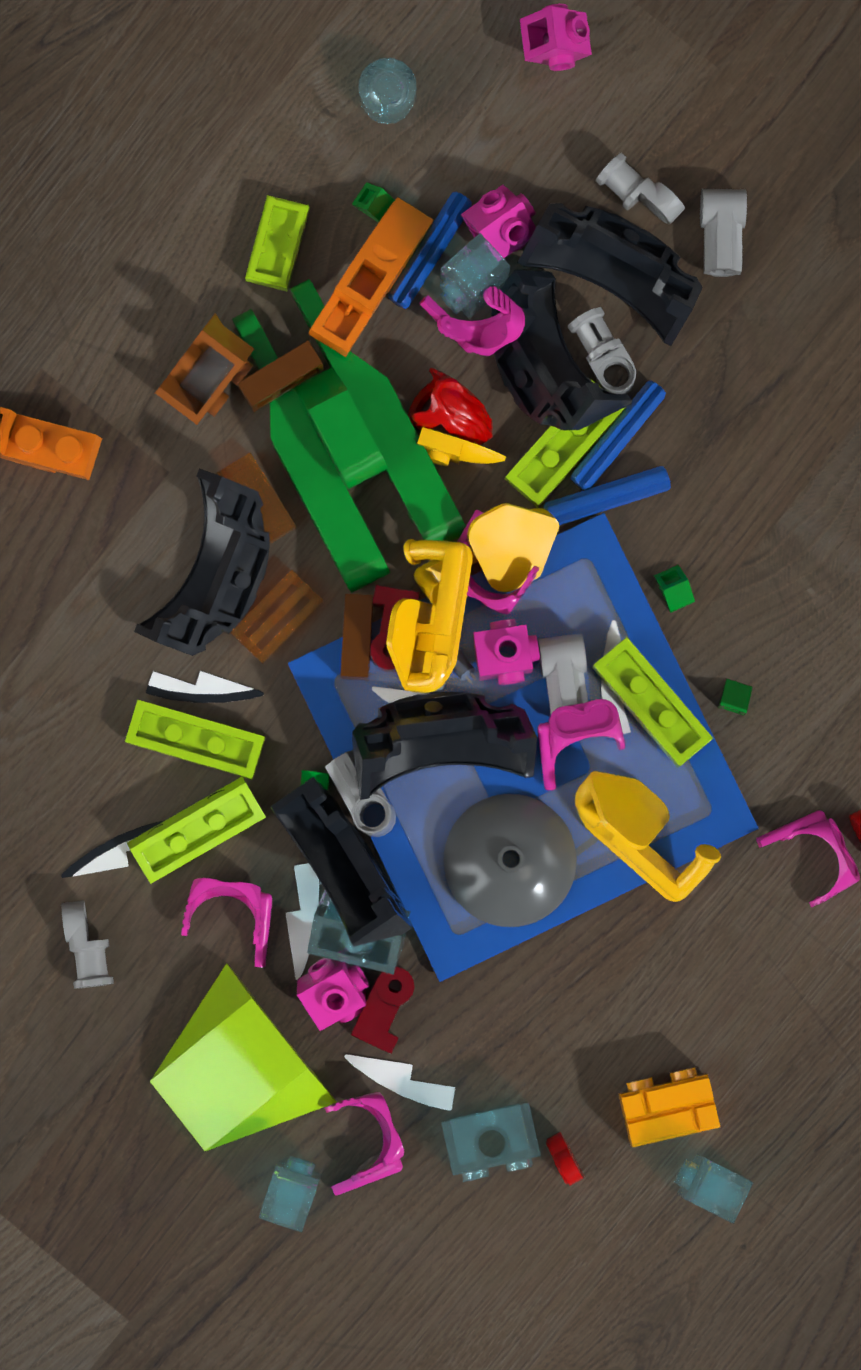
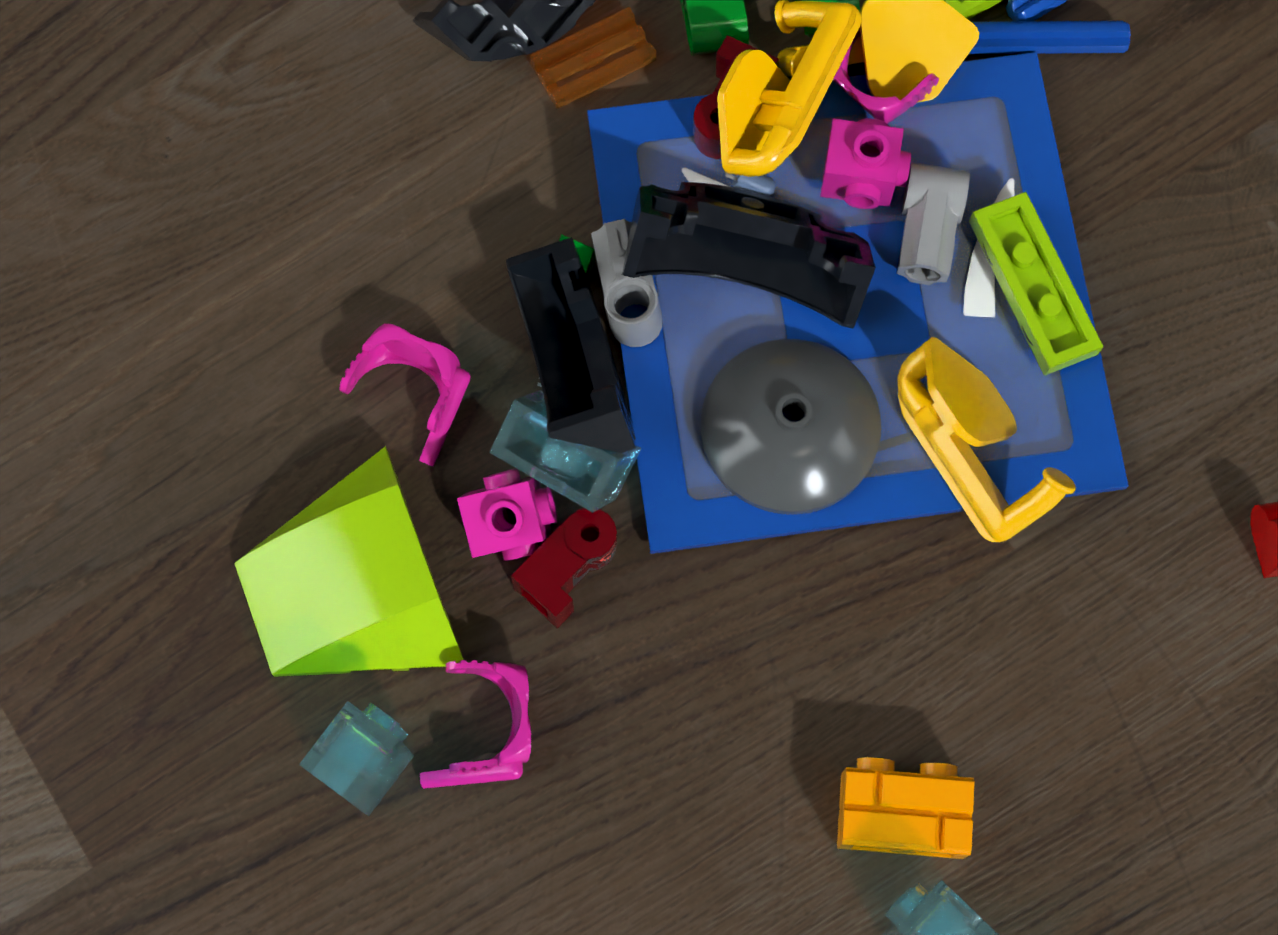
camera: 20 degrees right, 10 degrees down
sticker [61,820,165,878] -> none
light grey connector [61,900,114,989] -> none
lime plate [125,700,265,780] -> none
lime plate [127,777,266,884] -> none
sticker [146,671,264,703] -> none
white sticker [286,863,319,980] -> none
reddish brown piece [340,594,373,681] -> none
white sticker [344,1054,455,1111] -> none
clear light blue brick [441,1101,541,1182] -> none
sand blue piece [453,650,476,683] -> none
dark pink helmet [537,699,625,791] -> none
red tile [546,1132,585,1186] -> none
green piece [654,565,695,613] -> none
green piece [718,679,753,716] -> none
dark pink helmet [756,810,860,907] -> none

